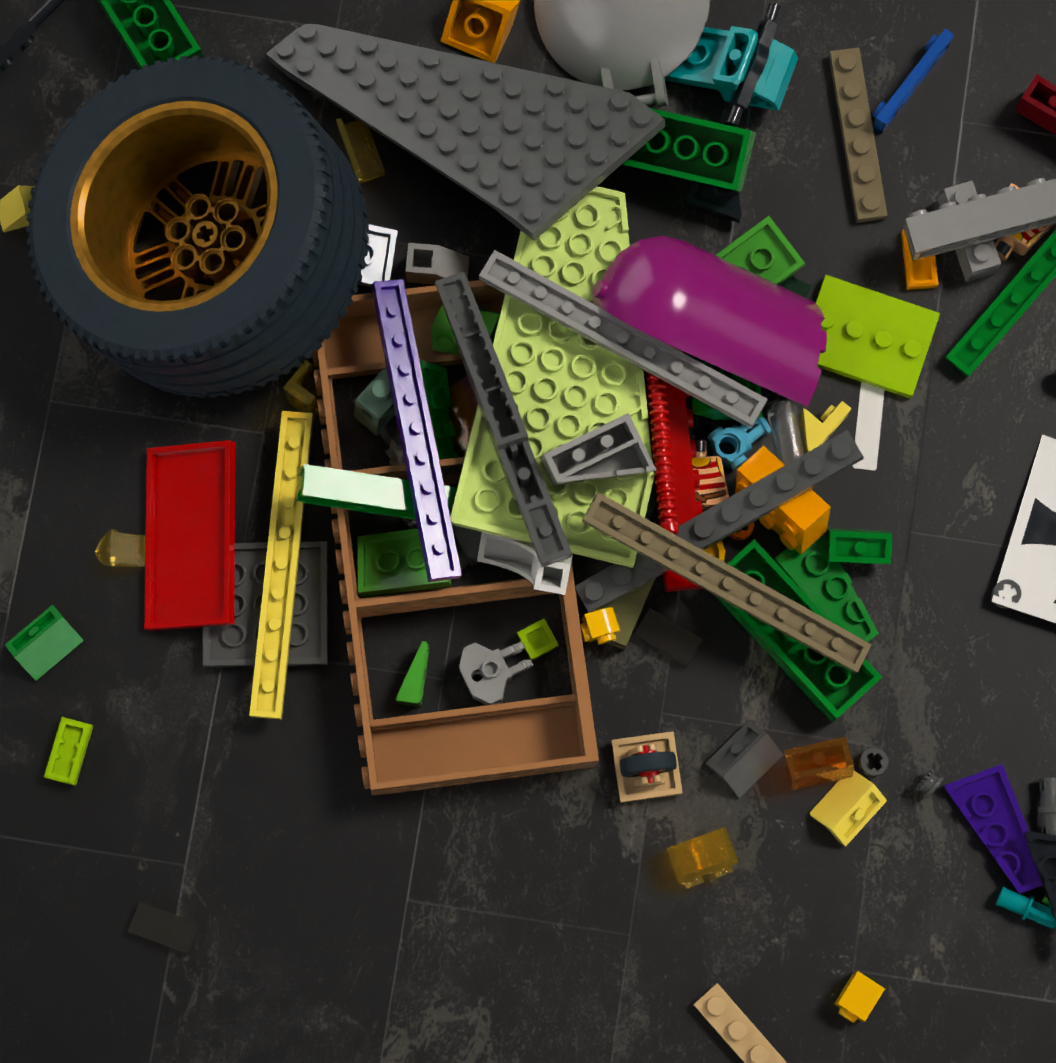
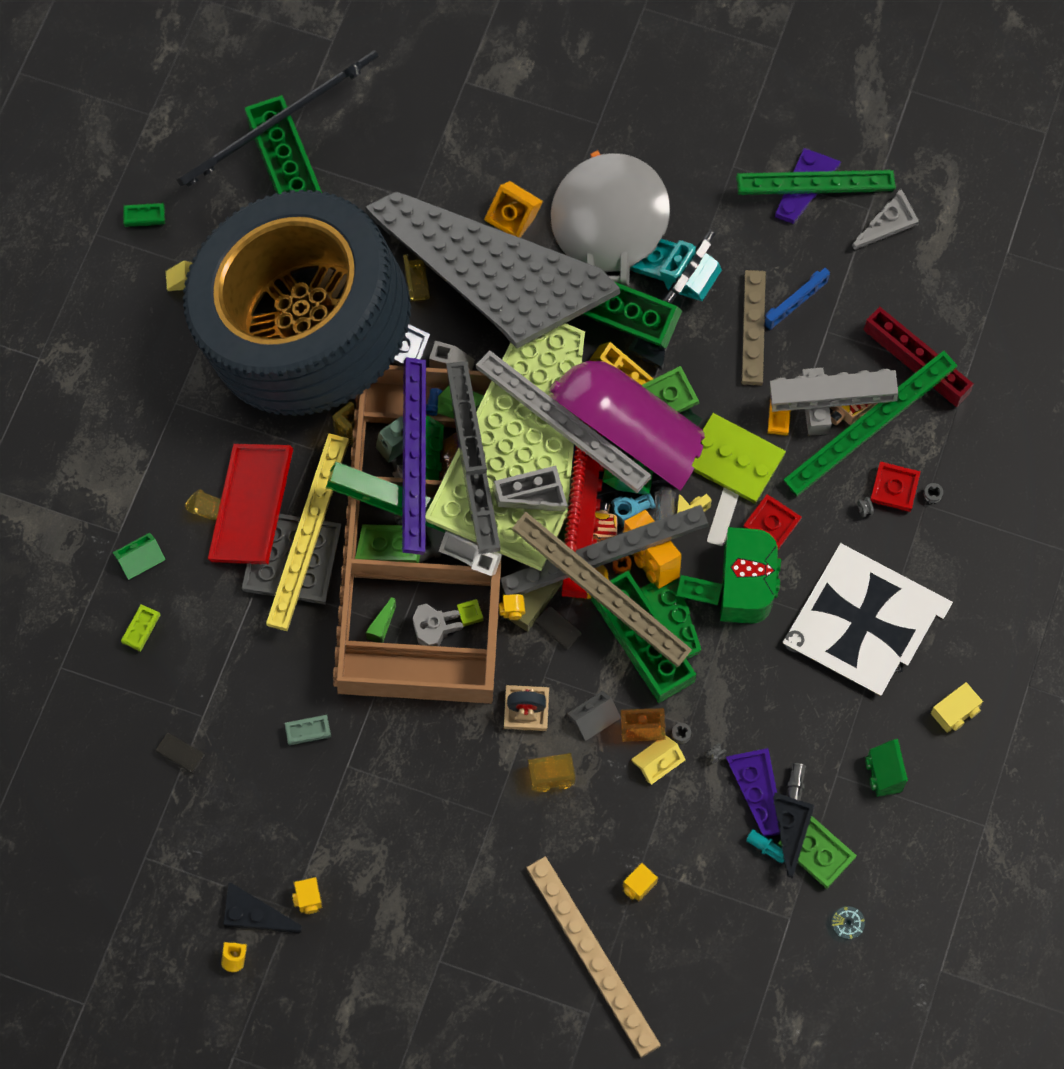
camera: 10 degrees right, 10 degrees down
none -> sand green plate [284,715,331,745]
none -> blue pin [426,388,443,416]
none -> yellow slope [589,342,653,385]
none -> green brick [720,527,781,624]
none -> red plate [743,494,802,550]

